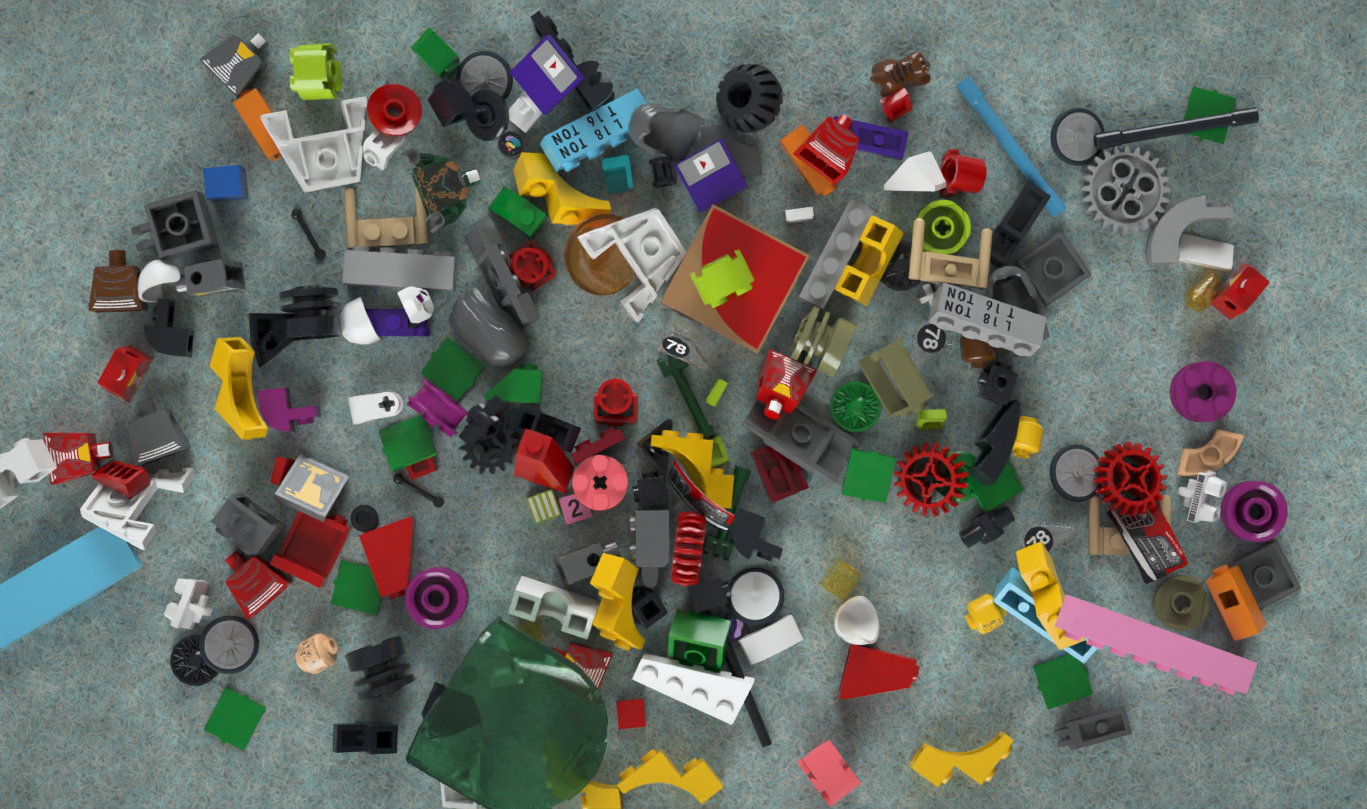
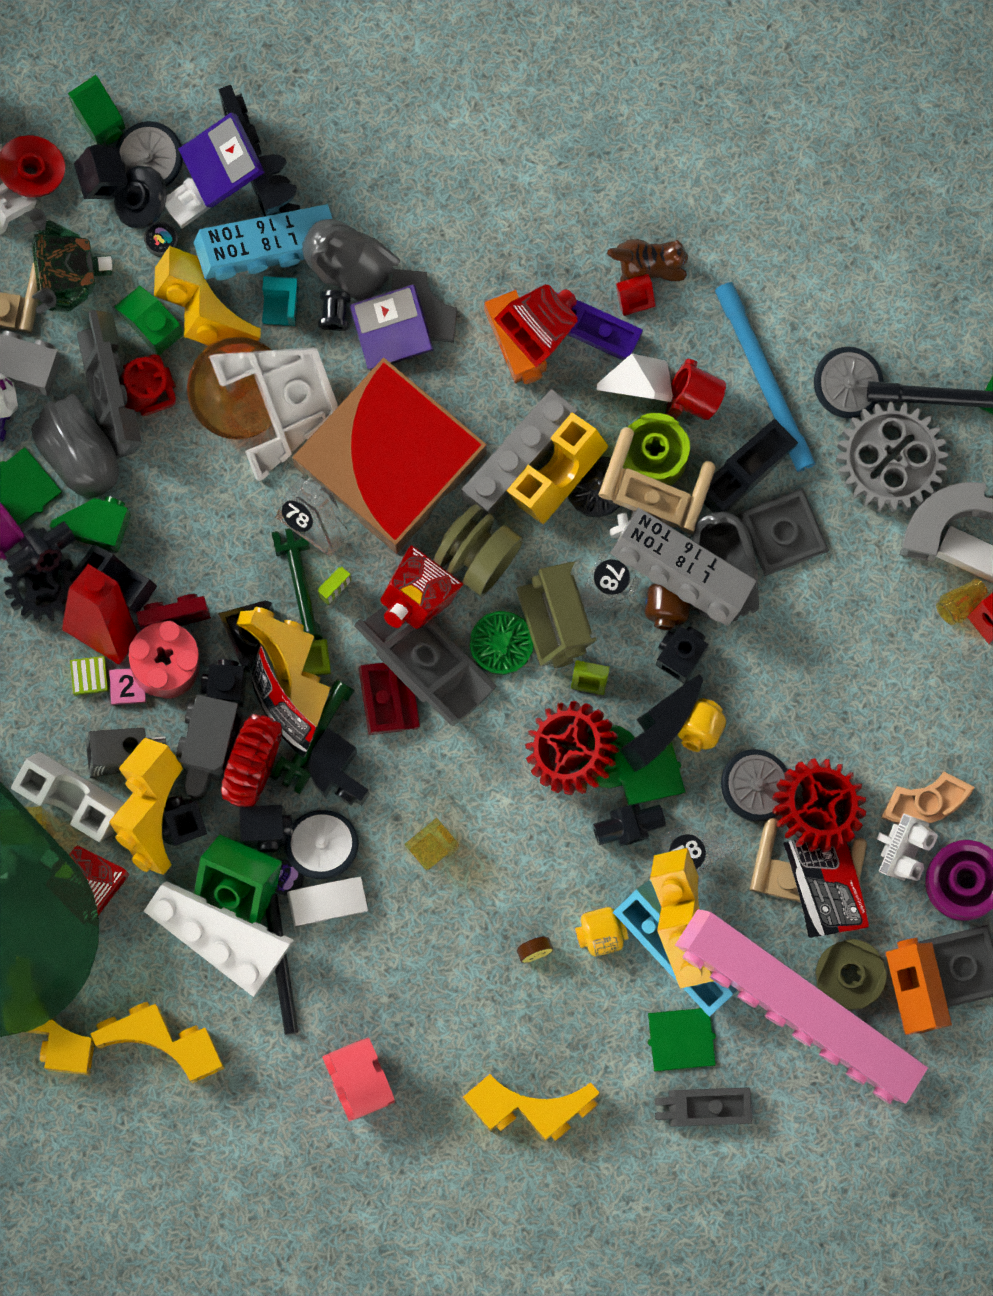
camera: 15 degrees right, 10 degrees down
red piece [593,378,638,426] -> none
red tile [616,698,646,729] -> none
lime brick [690,250,754,308] -> none
black wheel [716,64,783,133] -> none
white tile [784,206,814,224] -> none
white helmet [834,596,880,645] -> none
red slope [837,643,920,700] -> none
green piece [841,448,896,503] -> none
magenta wheel [1170,361,1236,422] -> none
none -> reddish brown tile [517,936,554,963]

